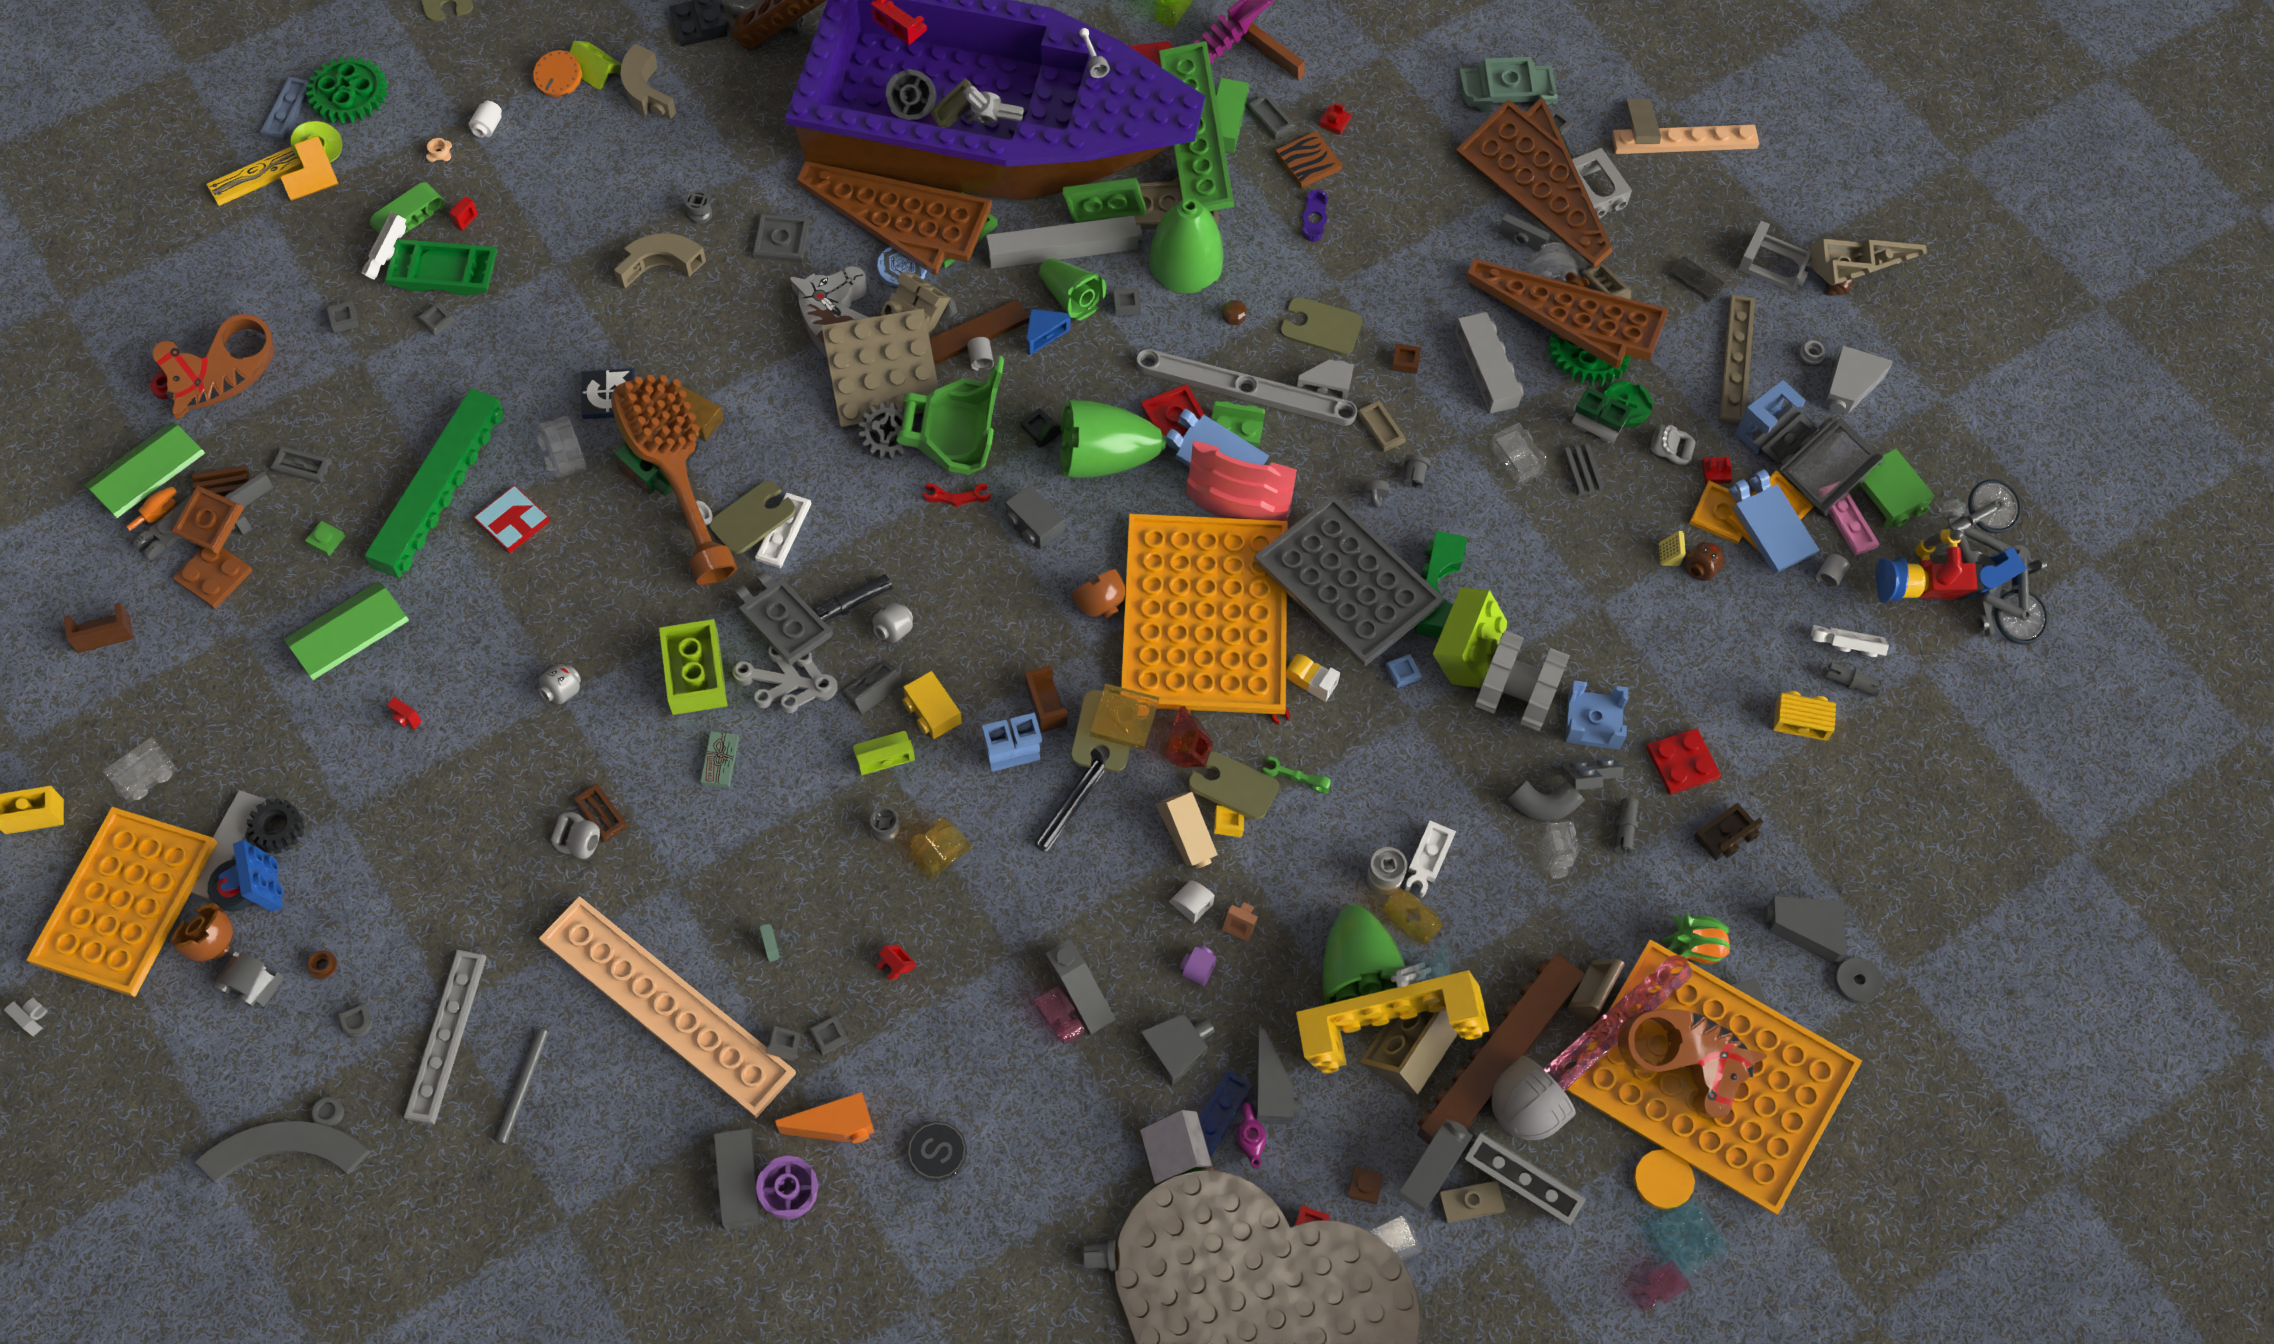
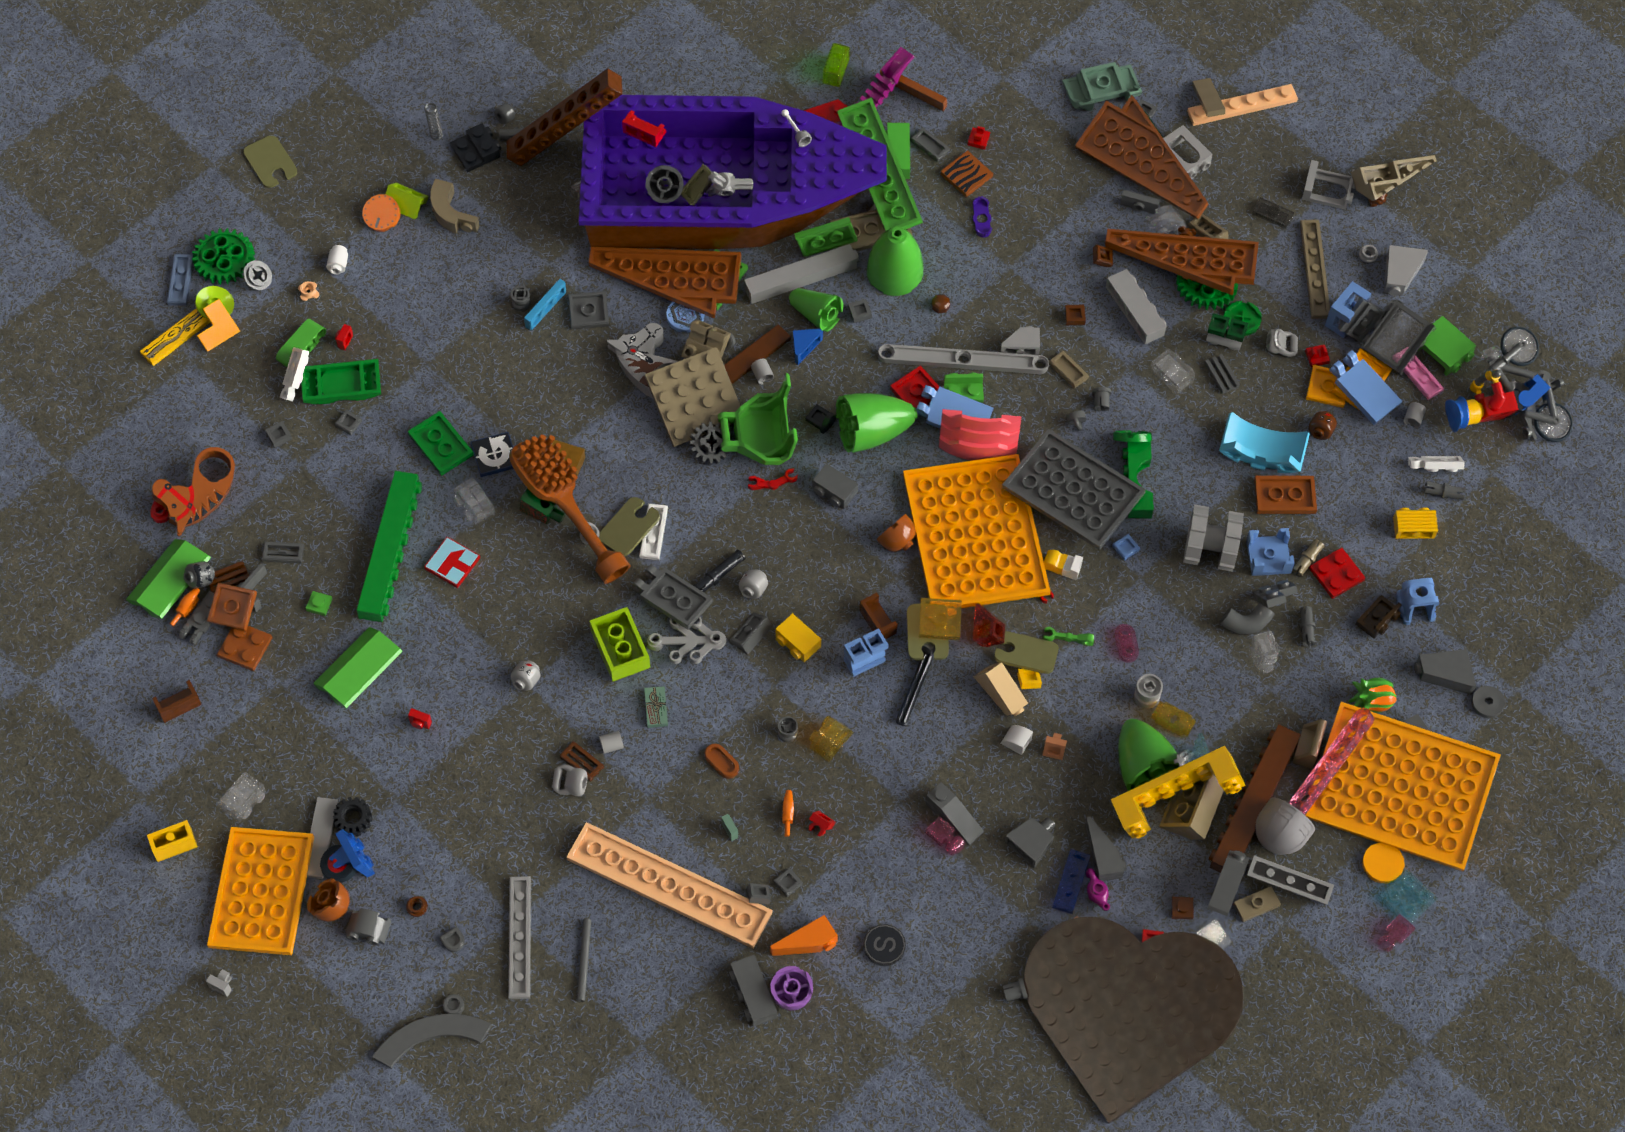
camera: 10 degrees left, 0 degrees up
dark tan arch [614,233,706,289] -> none
lime panel [853,731,915,775] -> none
flat silver piece [1140,1110,1212,1185] -> none
medium lavender plate [1180,945,1216,986] -> none
olive piece [1281,297,1363,355] -> none
white plate [1405,821,1456,898] -> none
lime brick [1433,587,1507,688] -> none
dark orange animal [1617,1009,1767,1118] -> none
light yellow slope [1659,531,1686,566] -> none
none -> dark grey head [183,561,215,589]
none -> gear [242,260,272,291]
none -> green plate [408,411,474,476]
none -> dark azure tile [524,279,566,330]
none -> light grey beam [599,731,624,754]
none -> dark orange tile [705,744,739,779]
none -> orange hand [782,790,794,837]
none -> reddish brown tile [1093,245,1113,267]
none -> green tile [1113,430,1152,442]
none -> clear pink plate [1114,624,1139,663]
none -> medium azure panel [1219,412,1310,473]
none -> dark orange plate [1254,476,1317,514]
none -> dark tan pin [1292,539,1325,577]
none -> medium blue piece [1396,578,1439,625]

